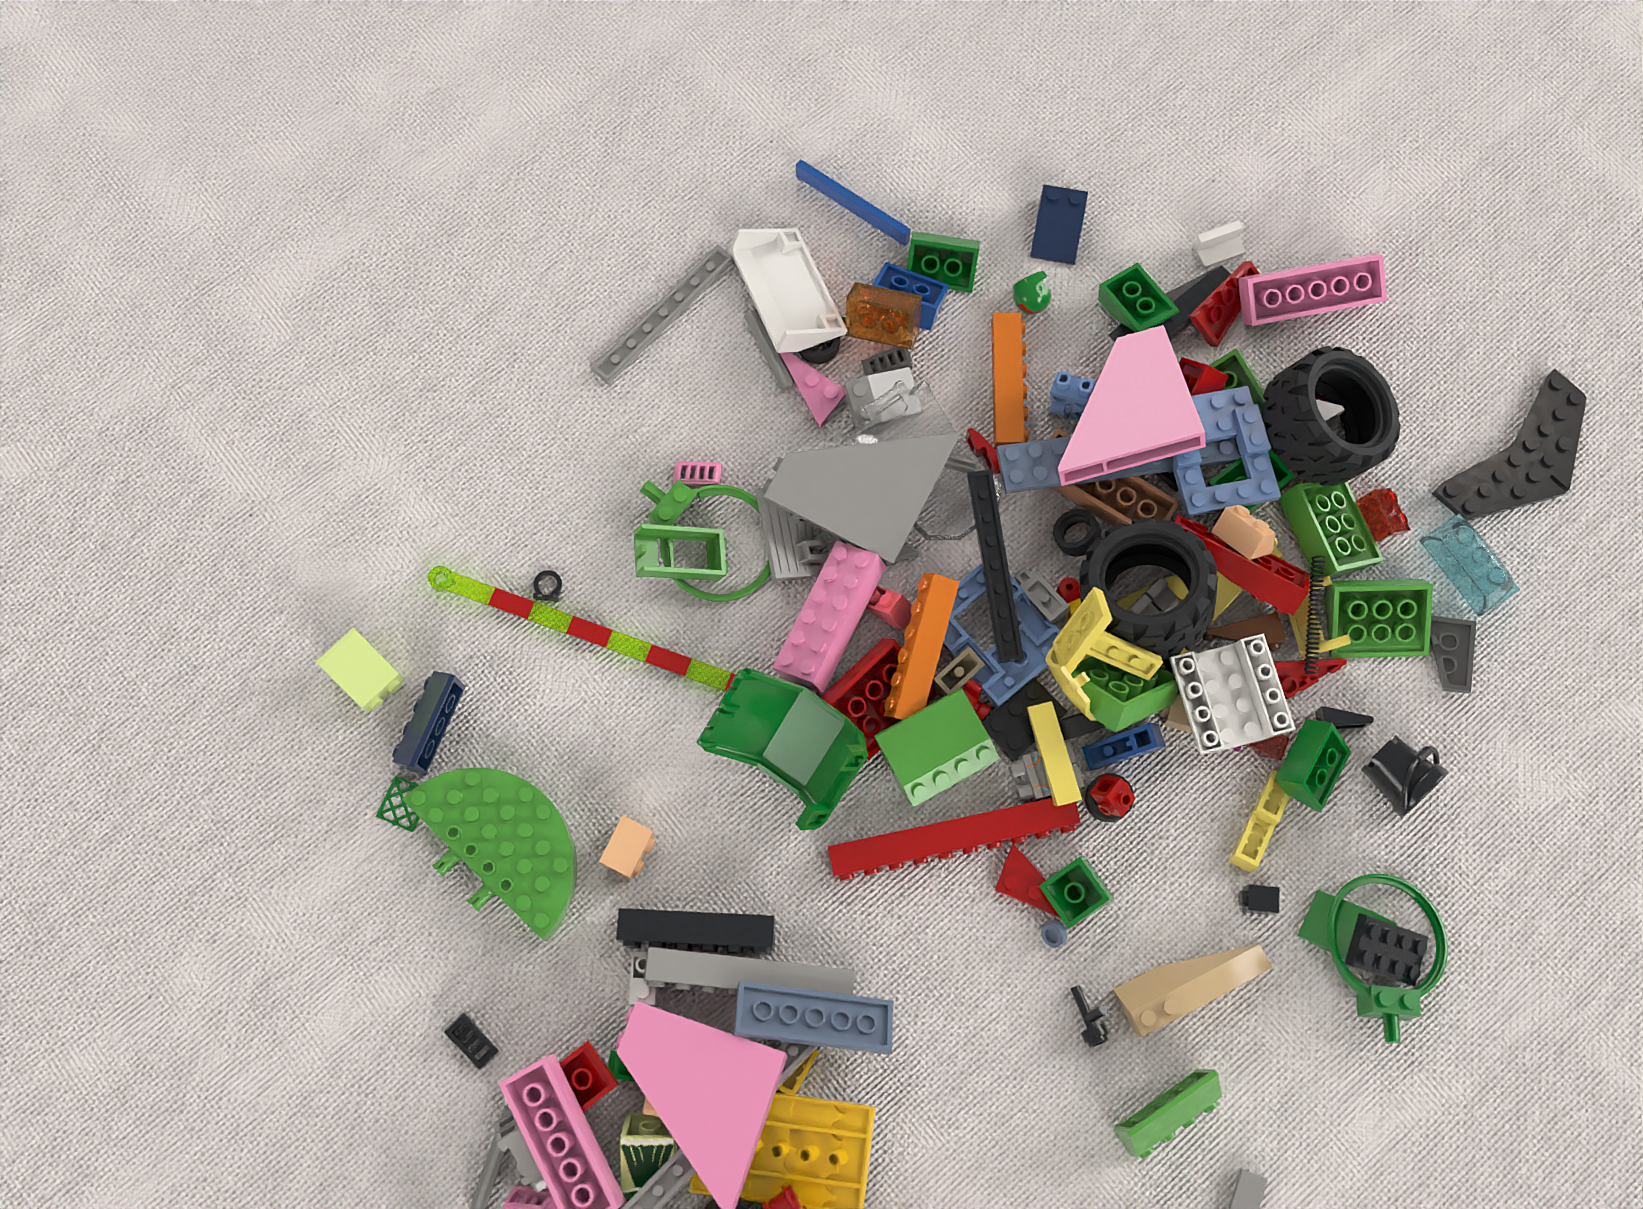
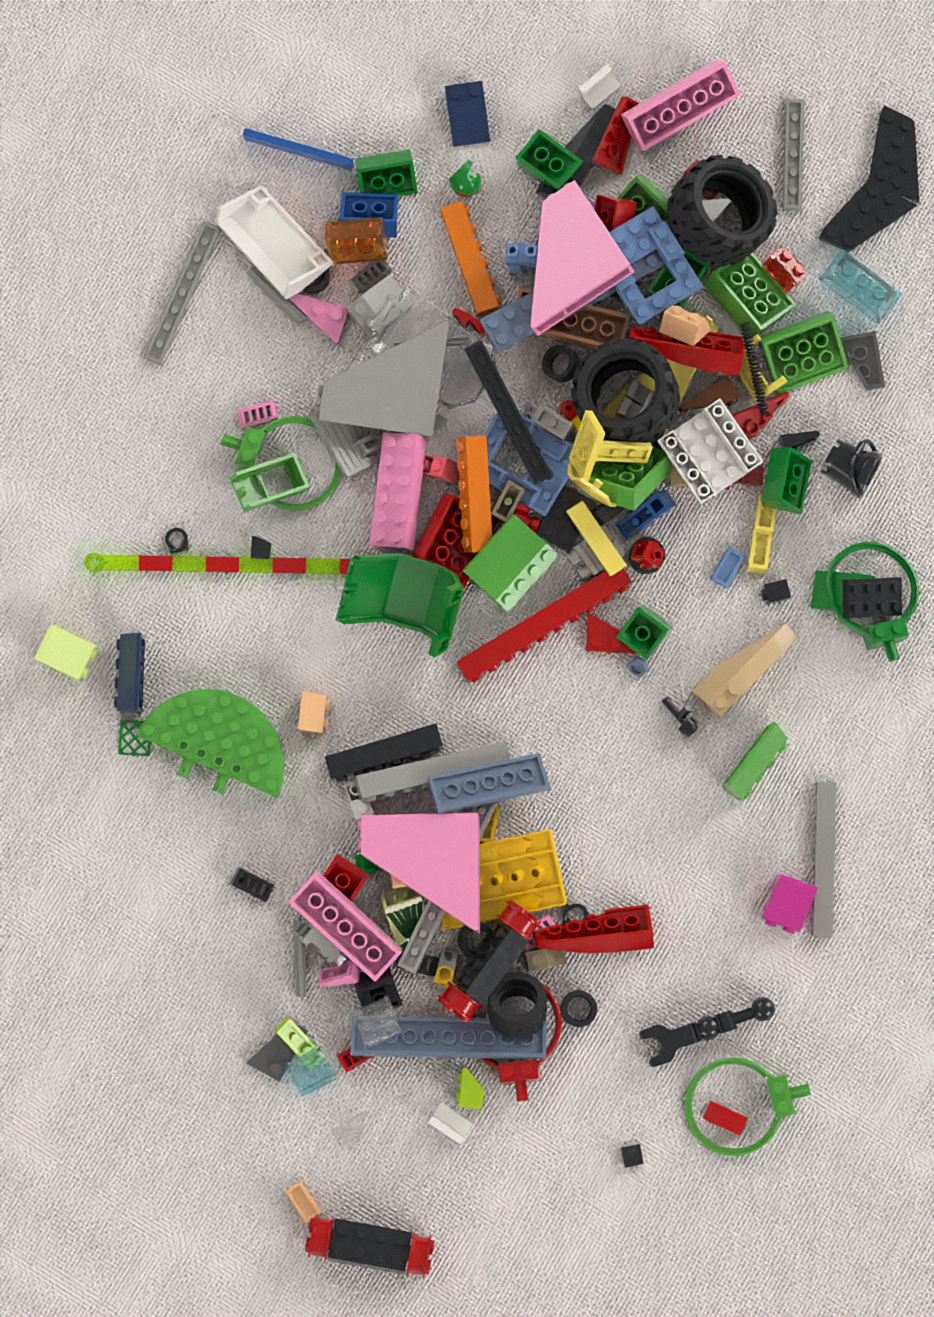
camera: 20 degrees left, 10 degrees up
none -> black slope [251,536,271,559]
none -> medium blue tile [710,546,746,589]
none -> light grey tile [782,99,804,211]

